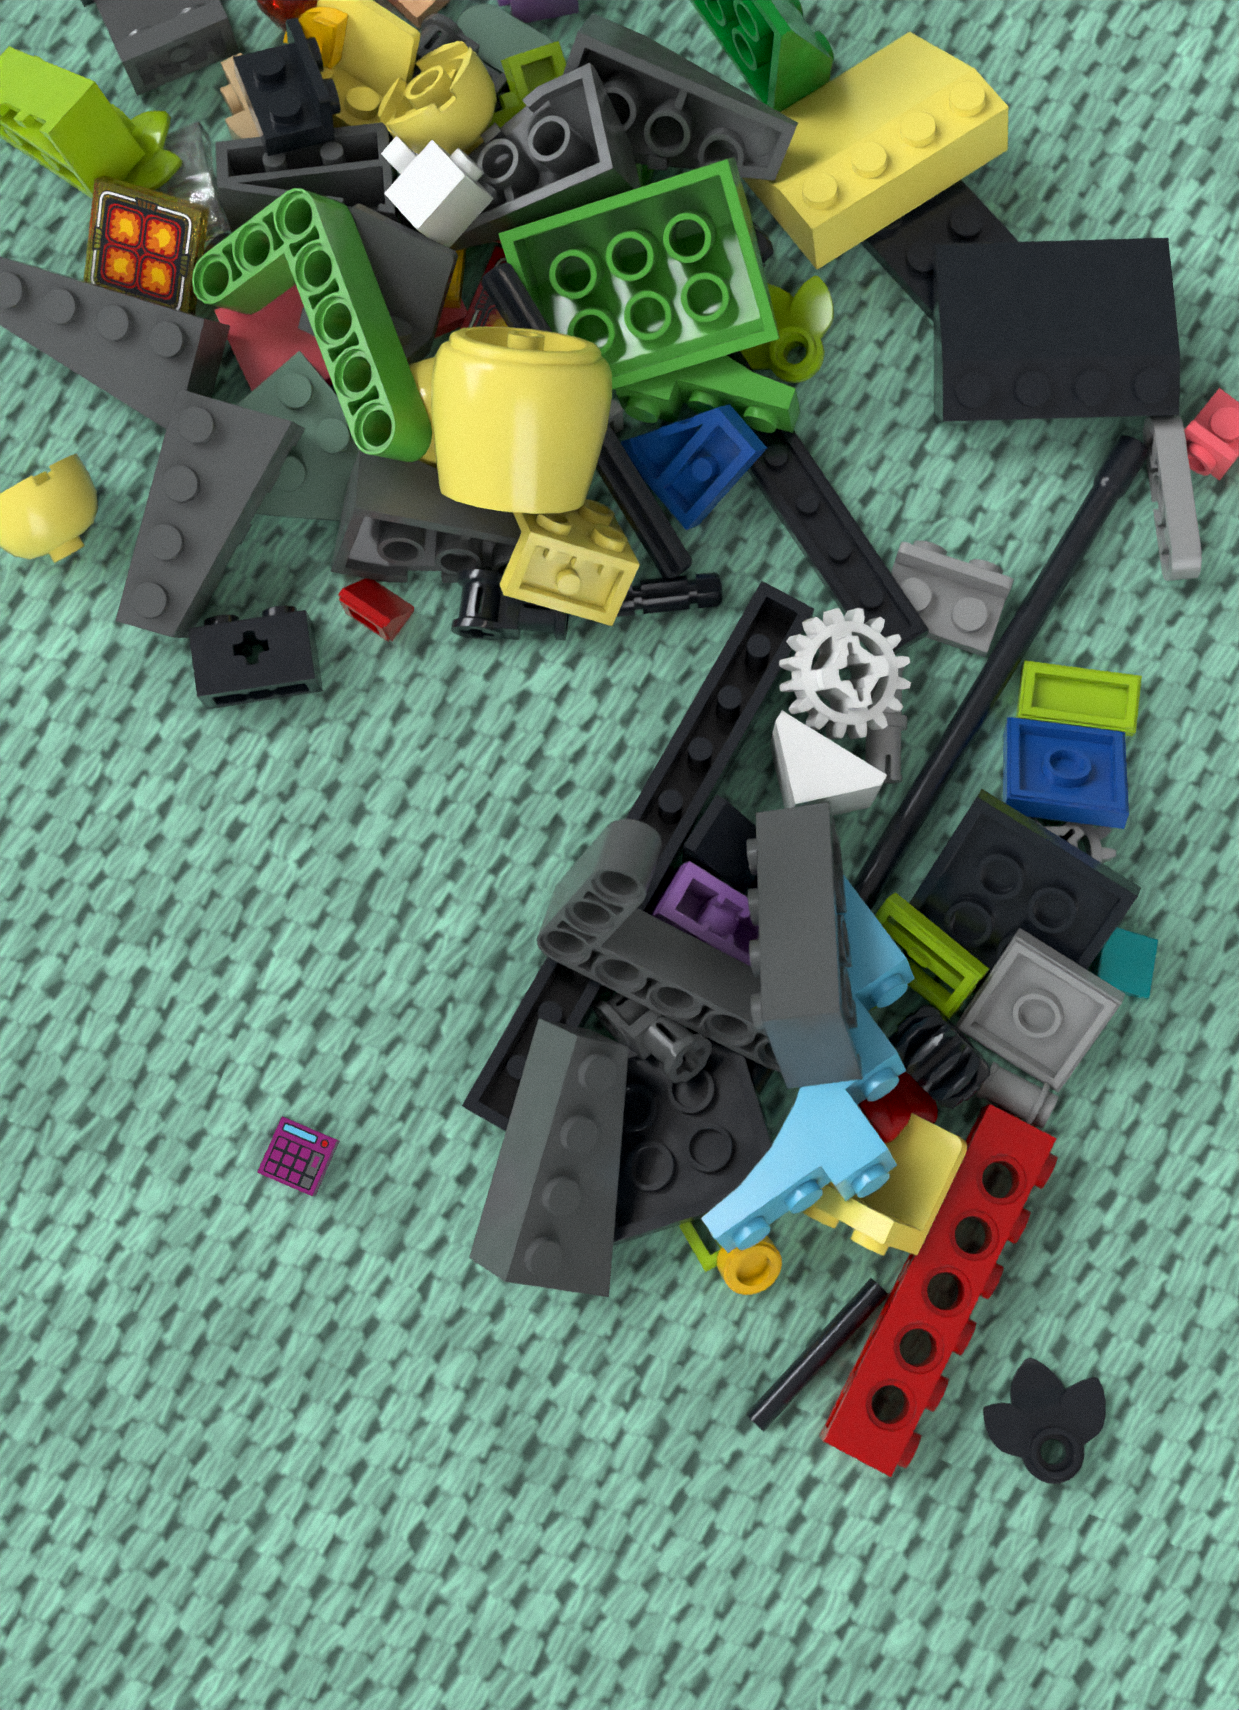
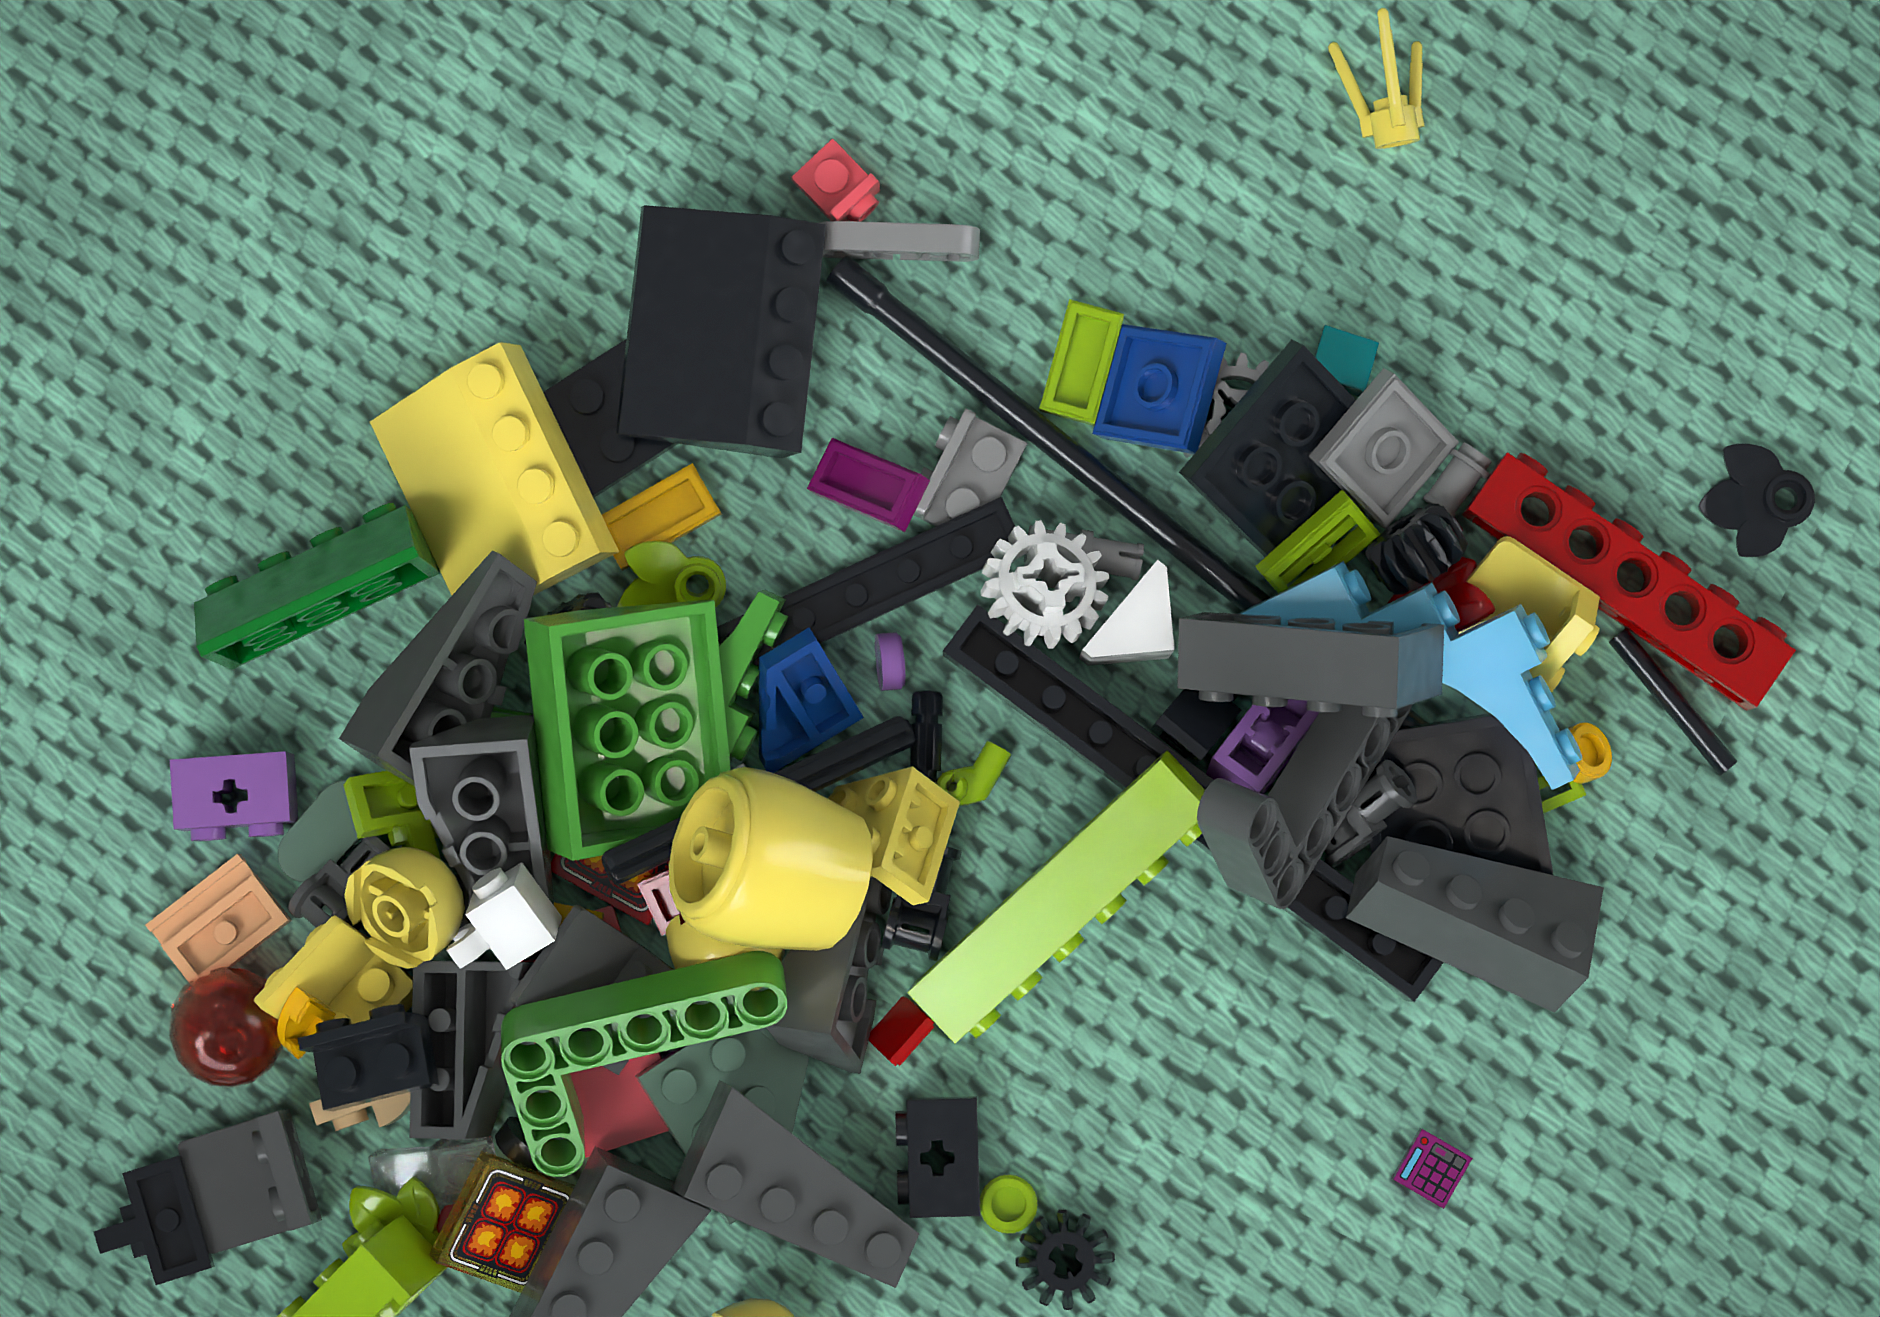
camera: 85 degrees left, 5 degrees up
none -> yellow tile [602,463,722,571]
none -> magenta tile [807,438,930,532]
none -> medium lavender tile [875,632,905,691]
none -> lime brick [907,750,1205,1044]
none -> lime arm [937,741,1012,807]
none -> lime tile [980,1174,1038,1234]
none -> black gear [1015,1209,1115,1310]

